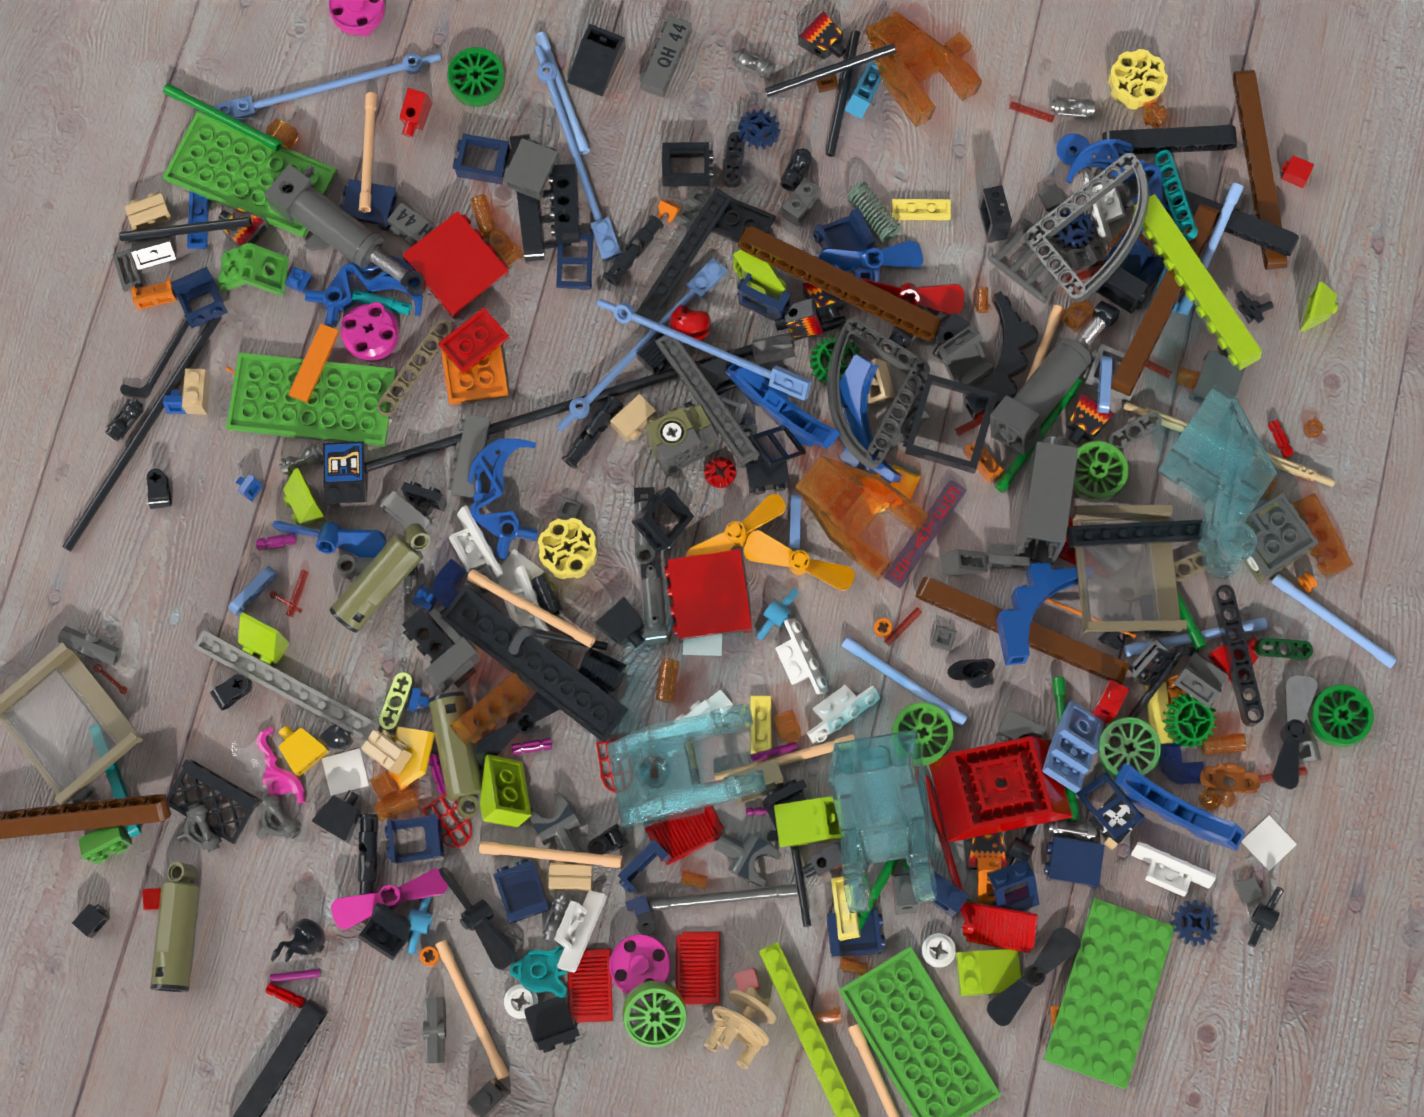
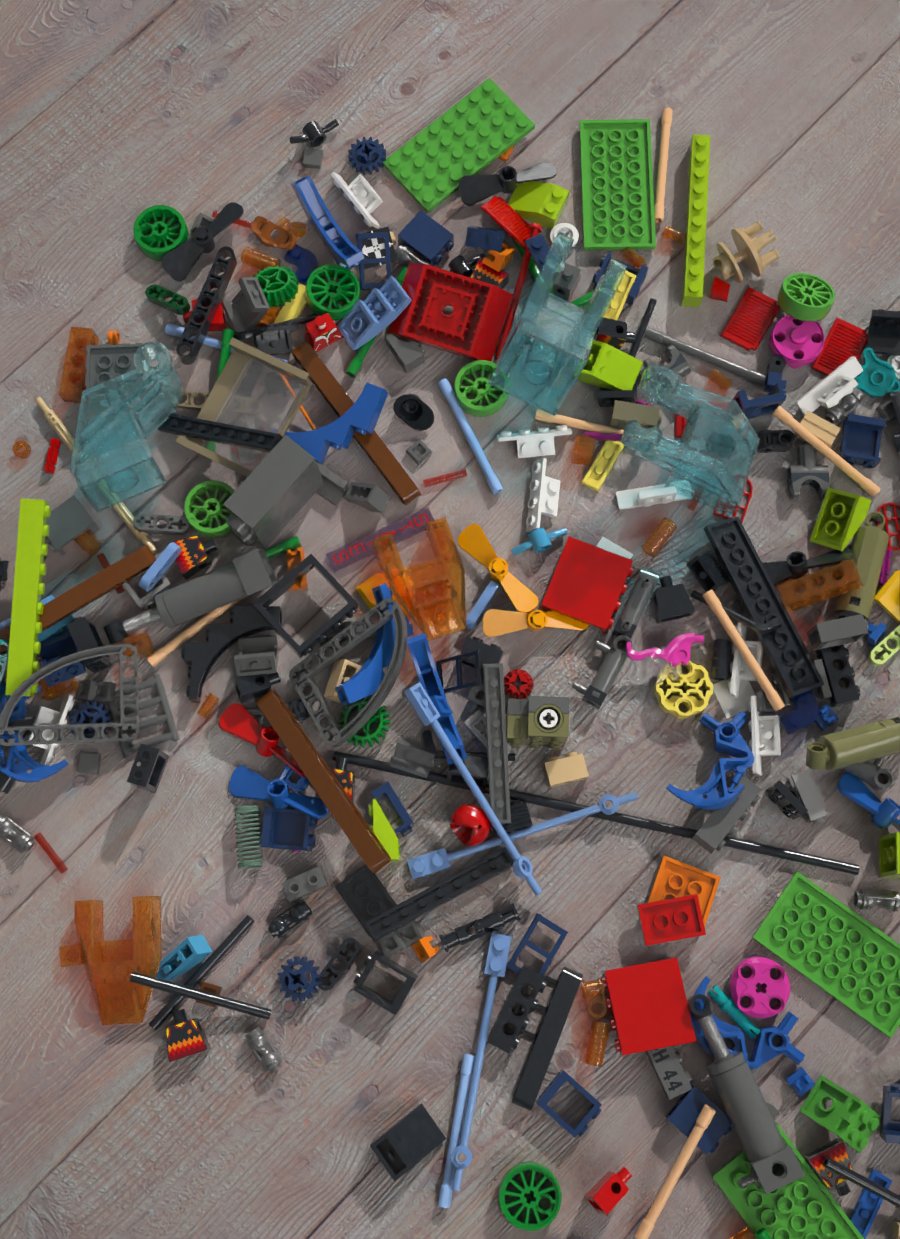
camera: 150 degrees left, 0 degrees up
orange tile [289,323,340,403] -> none
slope [323,441,367,504] -> none
dark tan beam [377,320,452,417] -> none
dark grey panel [503,138,559,200] -> none
magenta axle [512,738,553,755] -> none
dark grey tile [557,497,583,520] -> none
black piece [561,396,623,469] -> none
black window [631,487,694,552] -> none
dark grey brick [640,16,692,98] -> none
black torso [775,298,824,338] -> none
orange bush [873,618,892,638] -> none
light yellow tile [892,199,951,220] -> none
clear red piece [955,408,995,436] -> none
blue piece [1056,133,1090,166] -> none
clear red piece [1066,263,1105,283] -> none
white sticker [1241,815,1297,871] -> none
light blue piece [1271,573,1397,668] -> none
none -> piece [626,633,704,685]

